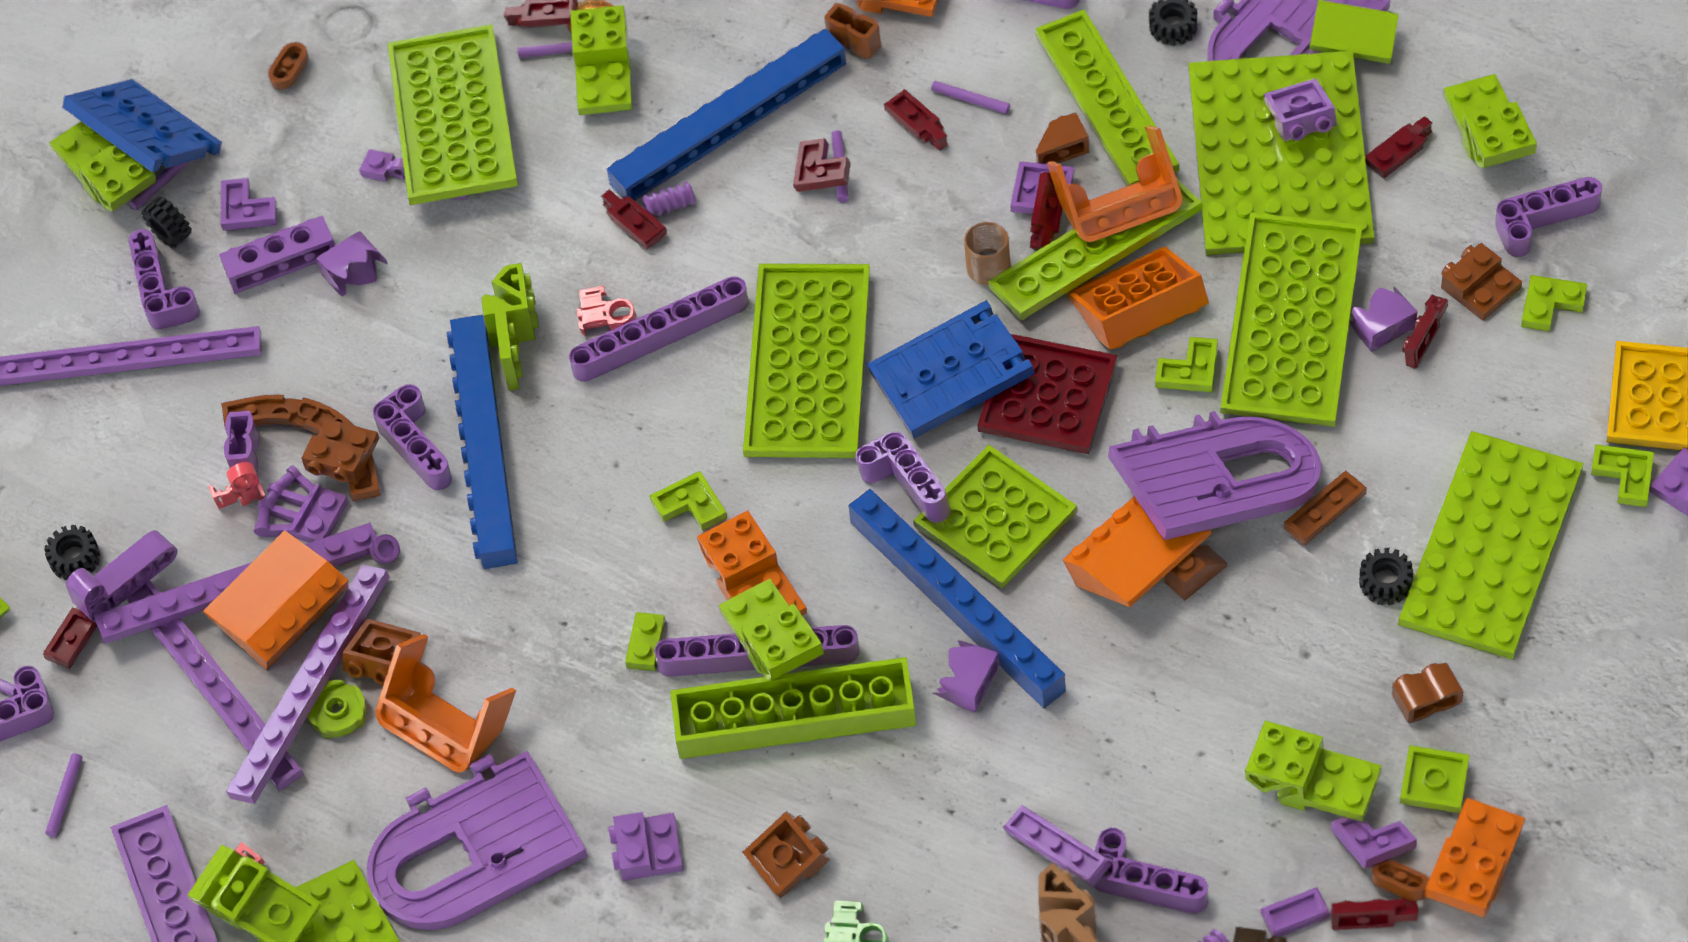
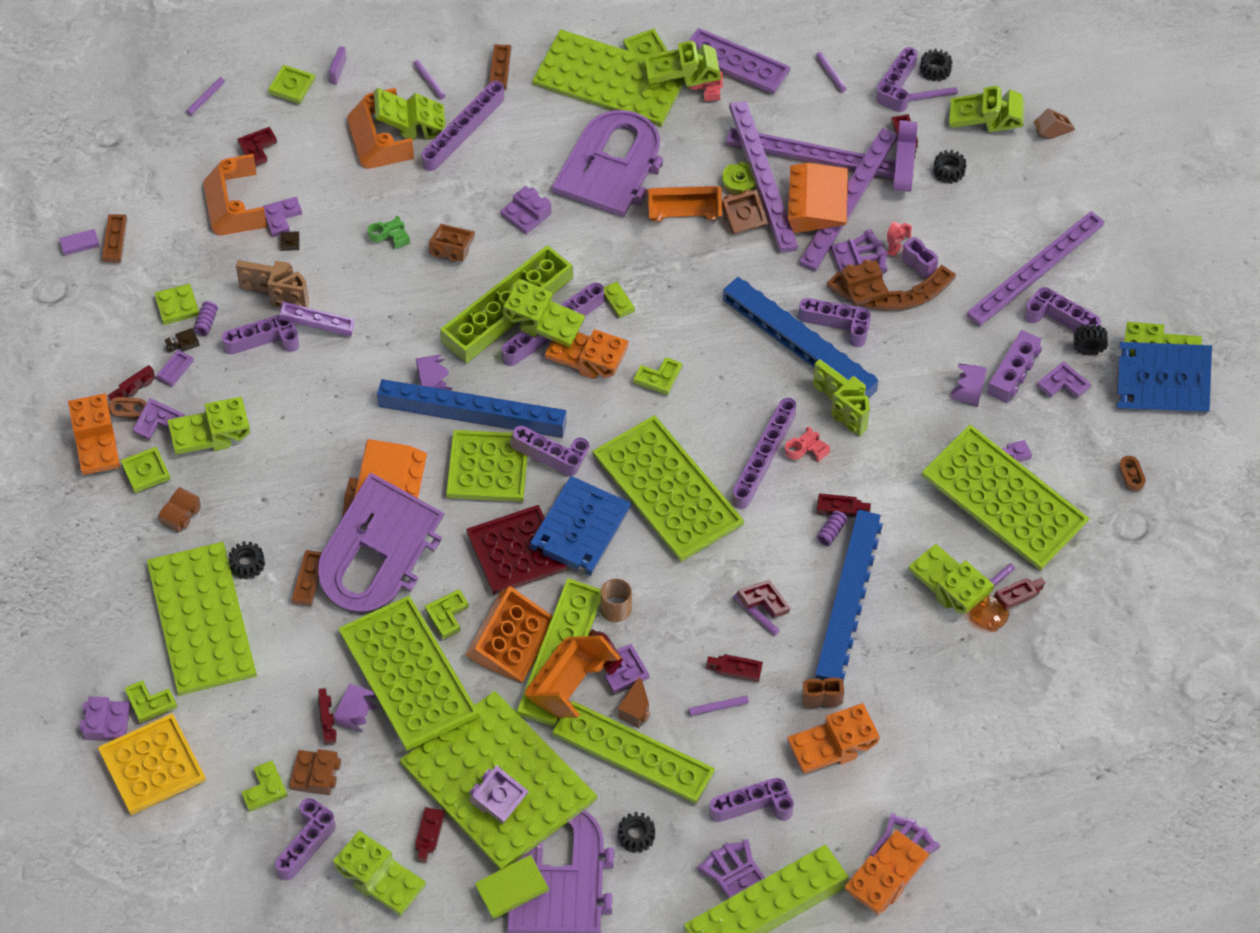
camera: 135 degrees right, 0 degrees up
medium lavender tile [369,534,400,564] -> none

